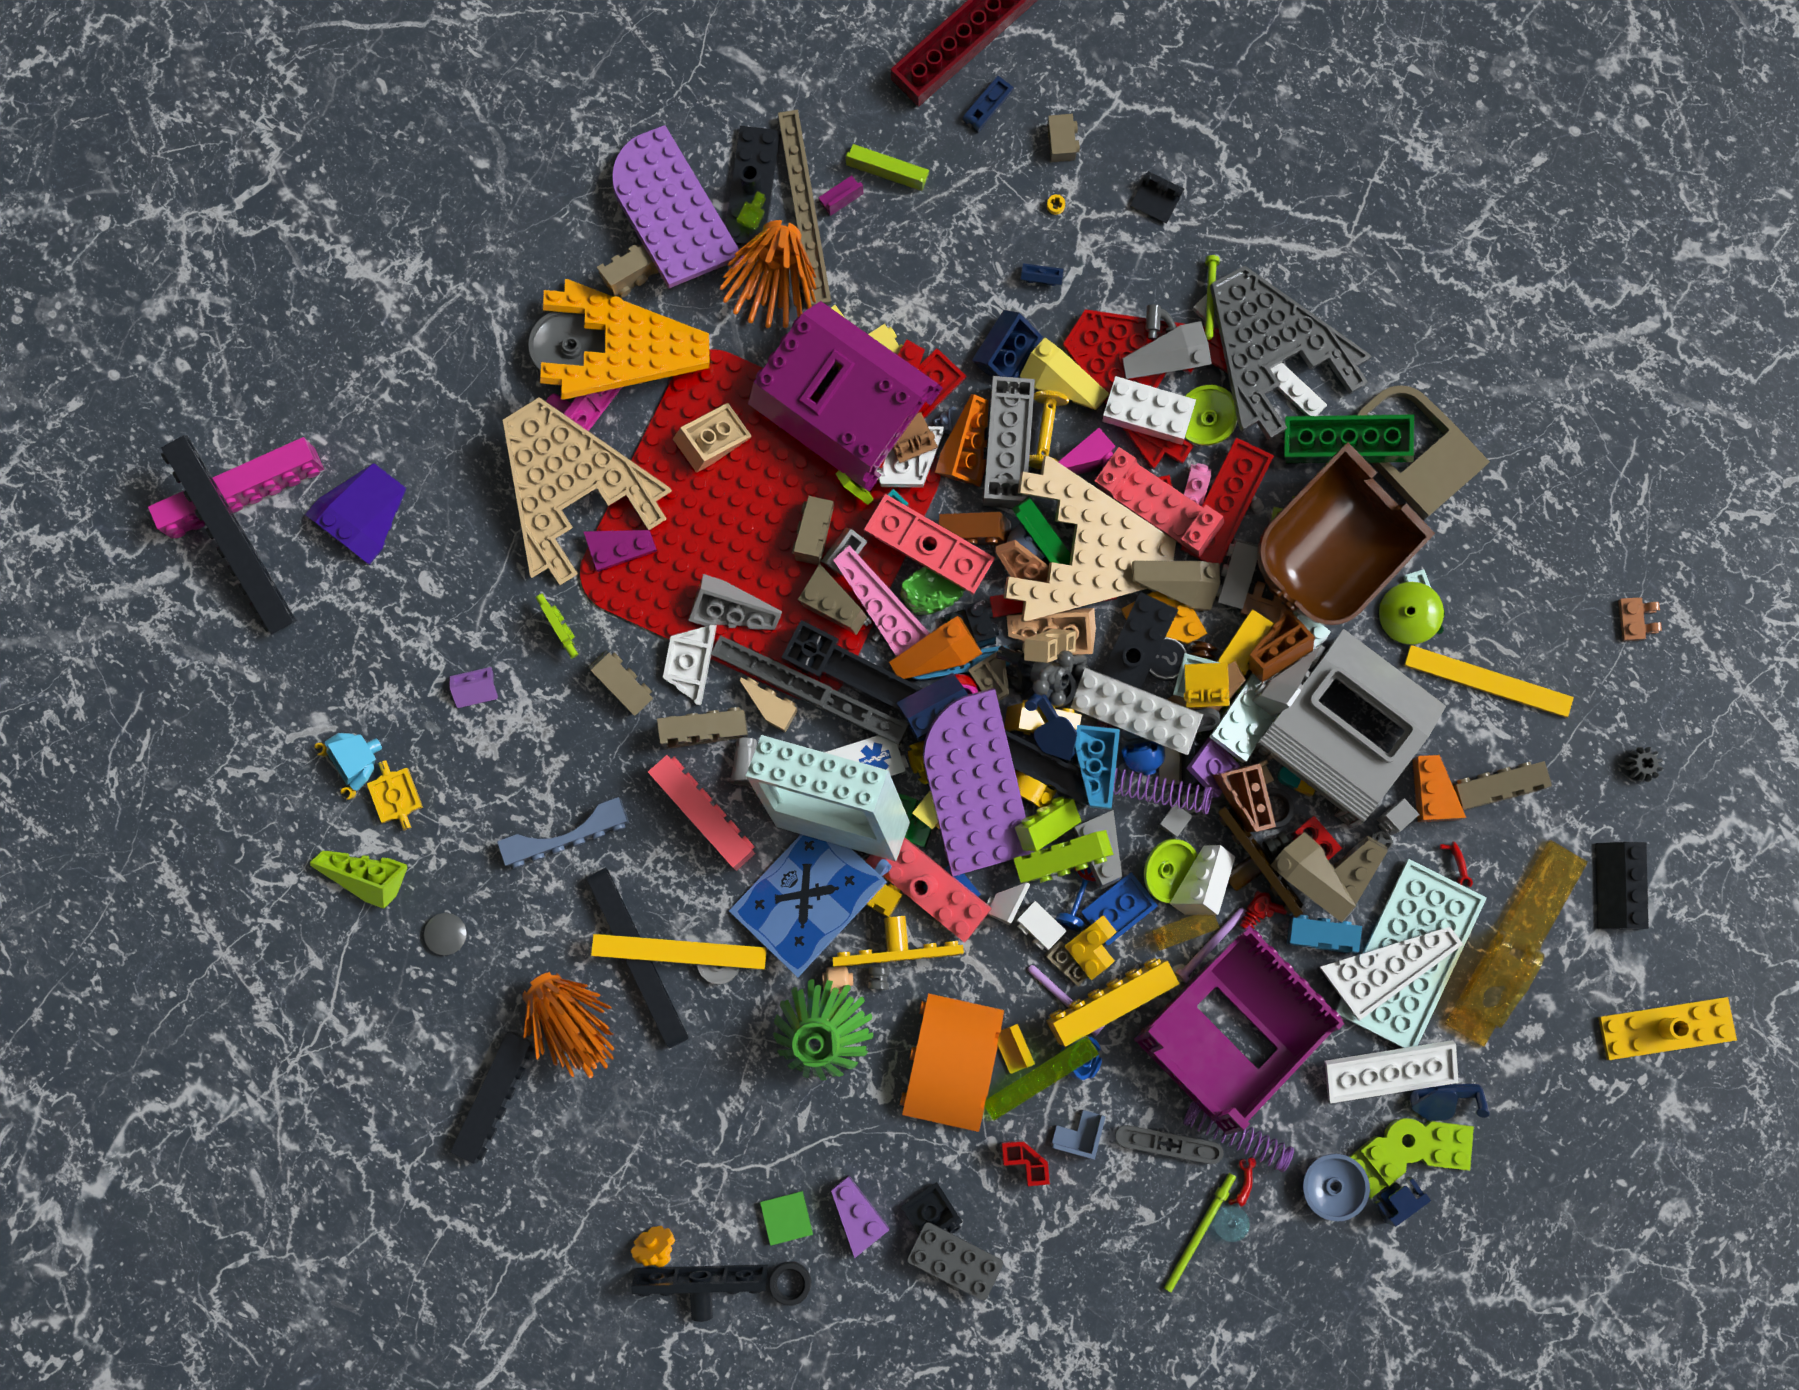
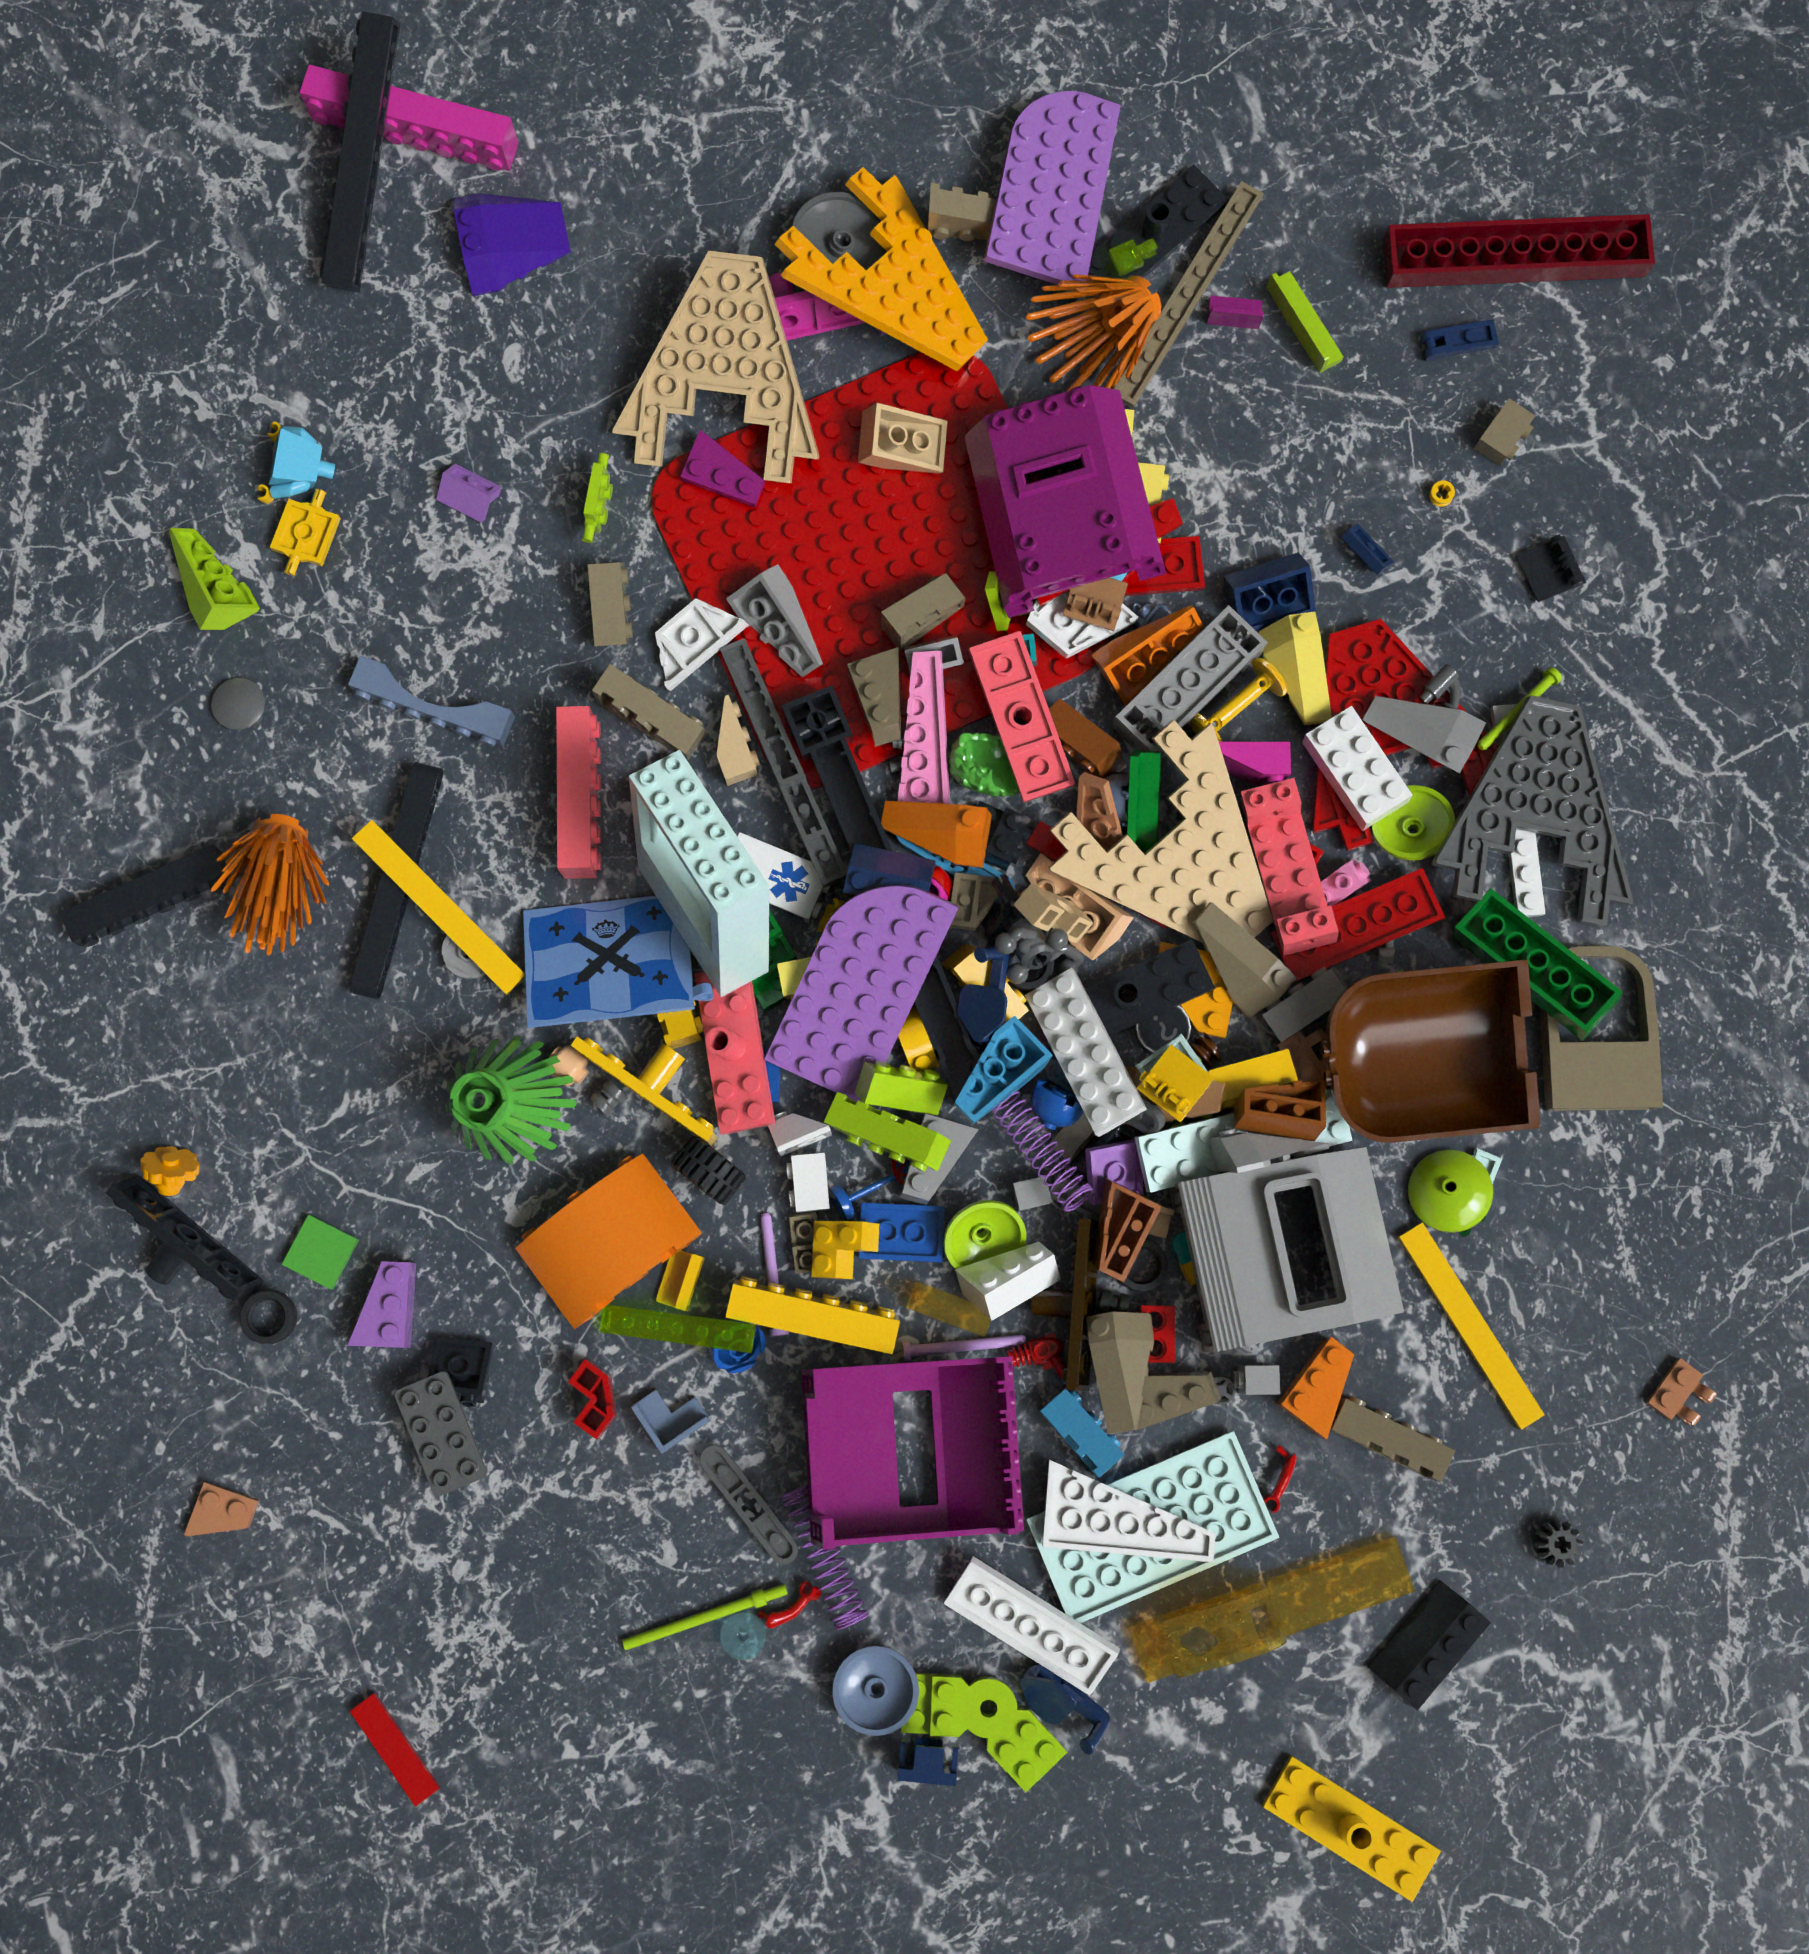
camera: 35 degrees right, 0 degrees up
none -> black tyre [671,1136,746,1205]

